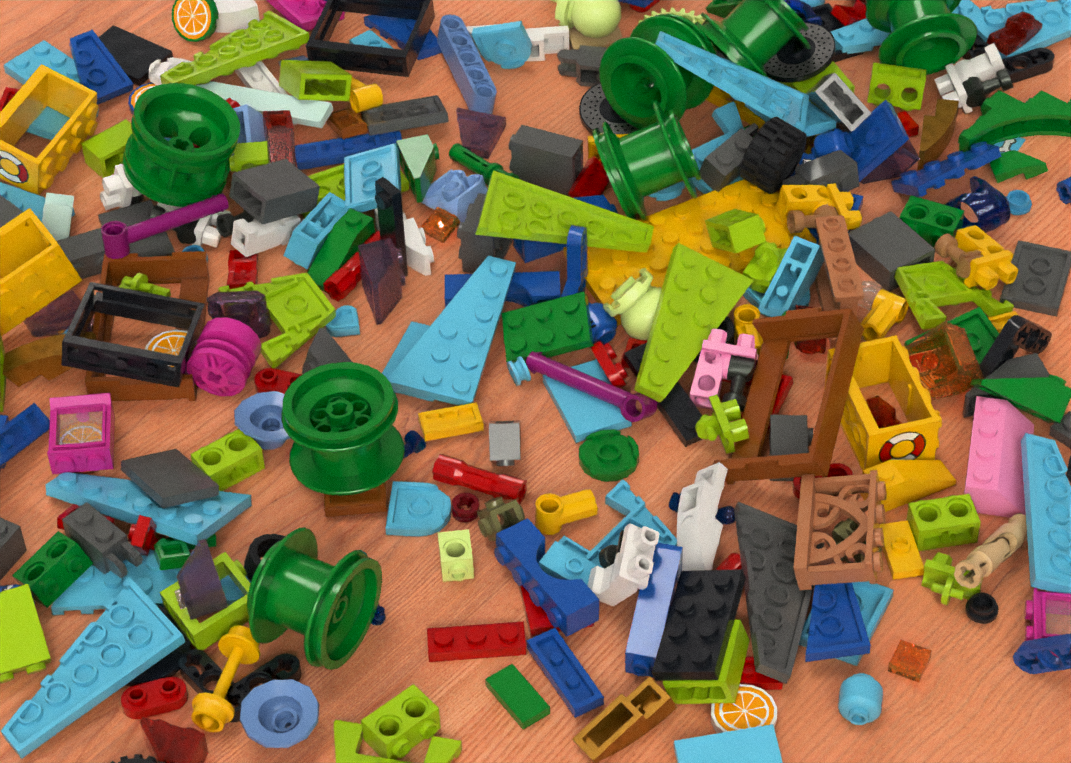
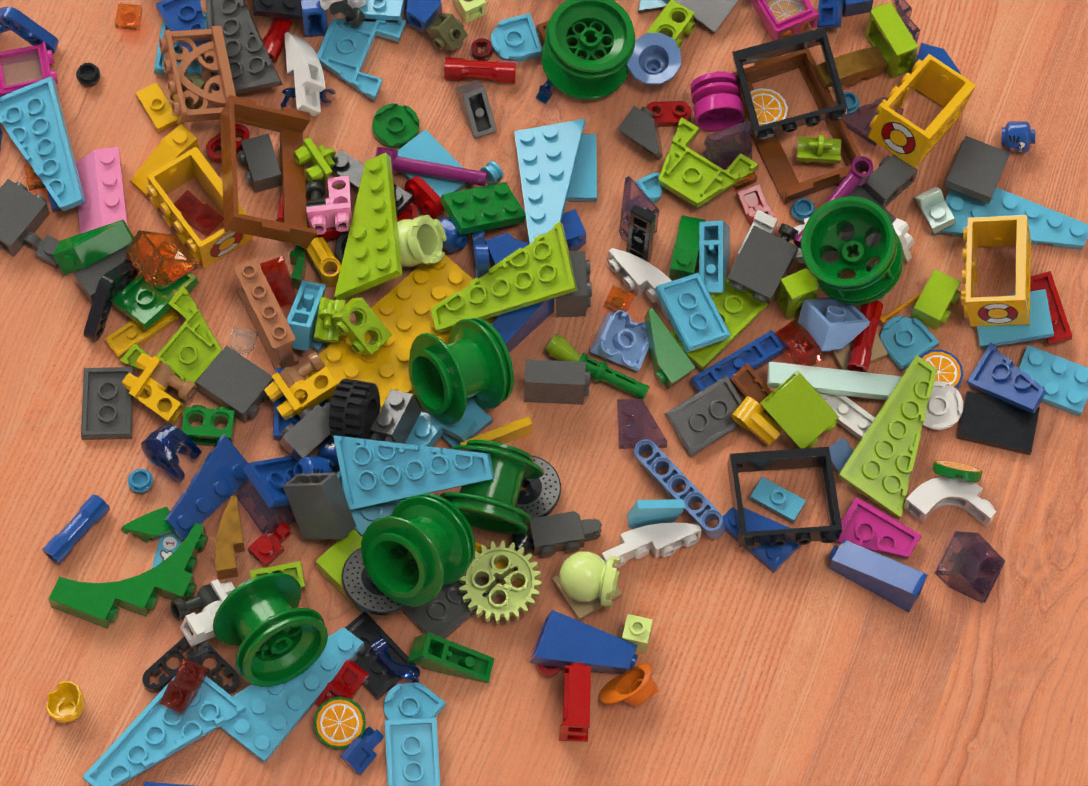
camera: 155 degrees right, 20 degrees up
red axle [323,230,382,302] -> none
yellow plate [418,402,484,441] -> none
yellow piece [535,489,598,535] -> none
red plate [568,156,609,198] -> none
yellow piece [861,289,909,341] -> none
lime brick [906,494,981,551] -> none
lime hips [921,552,983,606] -> none
tan piece [954,513,1027,589] -> none

